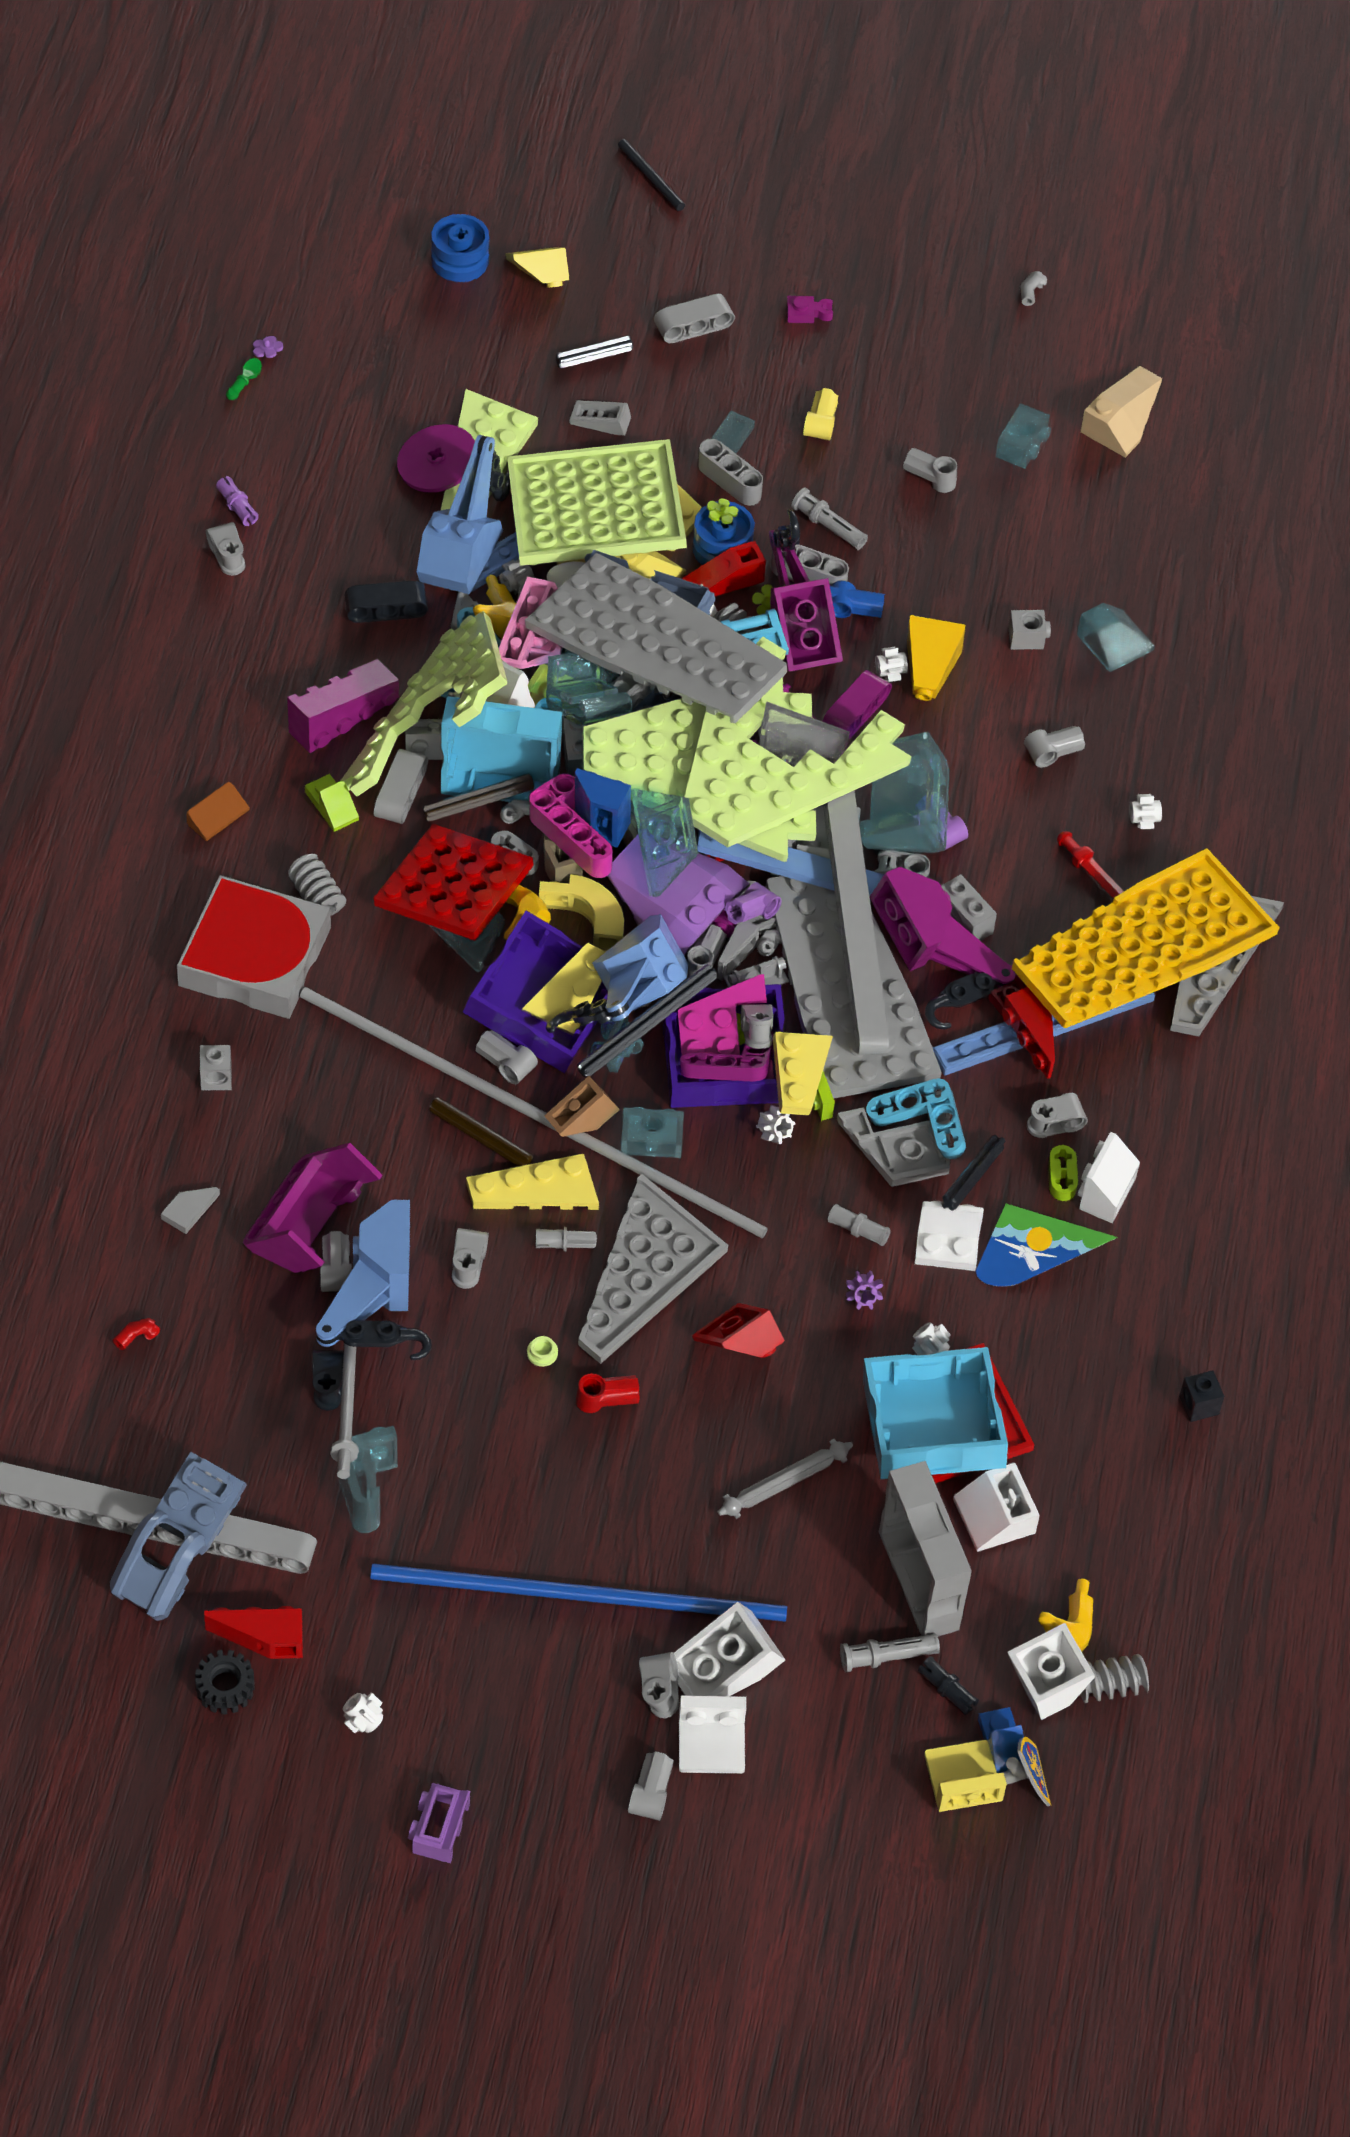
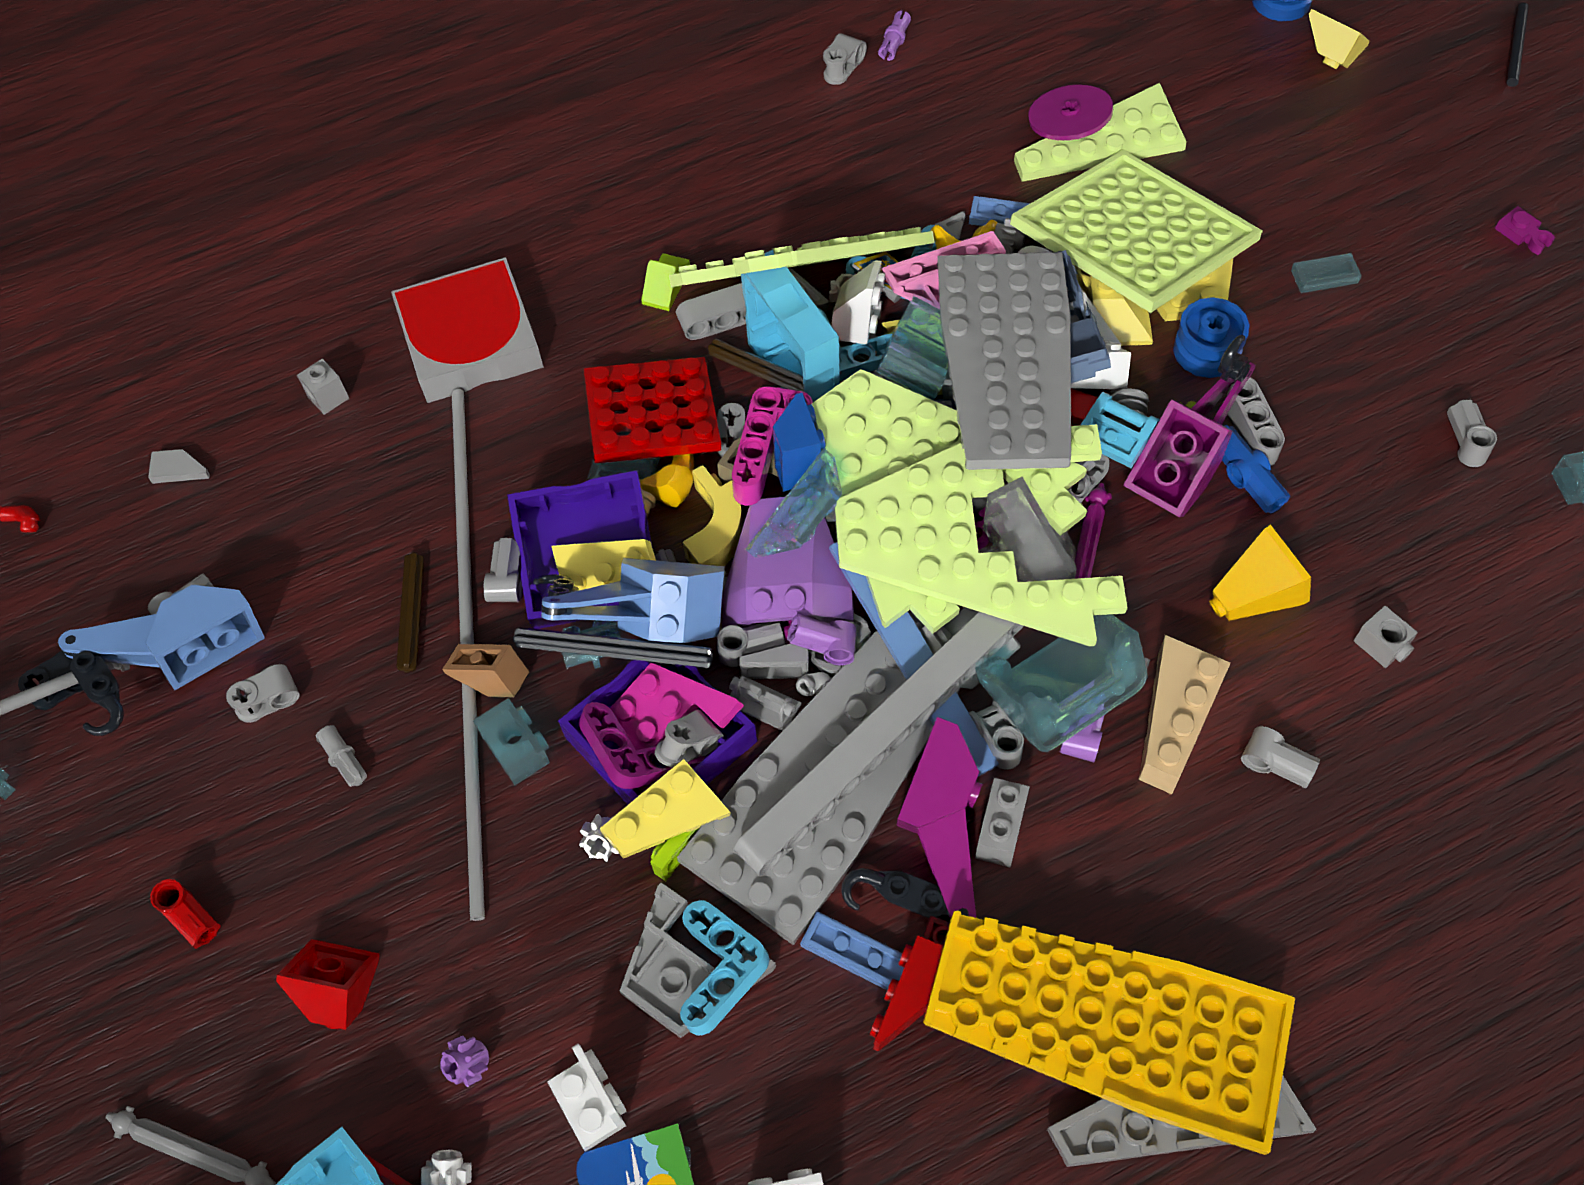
camera: 60 degrees right, 5 degrees up
dark orange slope [186,782,250,841] -> none
magenta windscreen [243,1143,383,1273] -> none
magenta wedge [287,659,399,753] -> none
light grey piece [288,854,347,915] -> none
black beam [344,581,428,623] -> none
medium blue slope [417,435,511,594] -> none
light yellow wing [466,1154,599,1210] -> none
yellowish green plate [527,1336,558,1367] -> none
axle [556,335,633,369] -> none
light grey slope [569,400,631,436] -> none
light grey wing [578,1174,728,1364] -> none
light grey beam [654,294,735,343] -> none
red slope [682,541,766,596] -> none
light grey beam [698,439,763,506] -> none
lime plant [707,498,738,524] -> none
light grey pin [791,488,868,550] -> none
light yellow piece [803,388,838,440] -> none
magenta beam [822,670,892,741] -> none
light grey pin [828,1204,891,1246] -> none
white gear [875,647,908,682] -> none
black axle [941,1135,1006,1211] -> none
light grey piece [1027,1093,1088,1138] -> none
lime beam [1048,1145,1078,1201] -> none
red sword [1057,831,1123,898] -> none
clear light blue slope [1077,603,1155,672] -> none
white gear [1129,794,1162,829] -> none
none -> tan wedge [1139,635,1231,794]

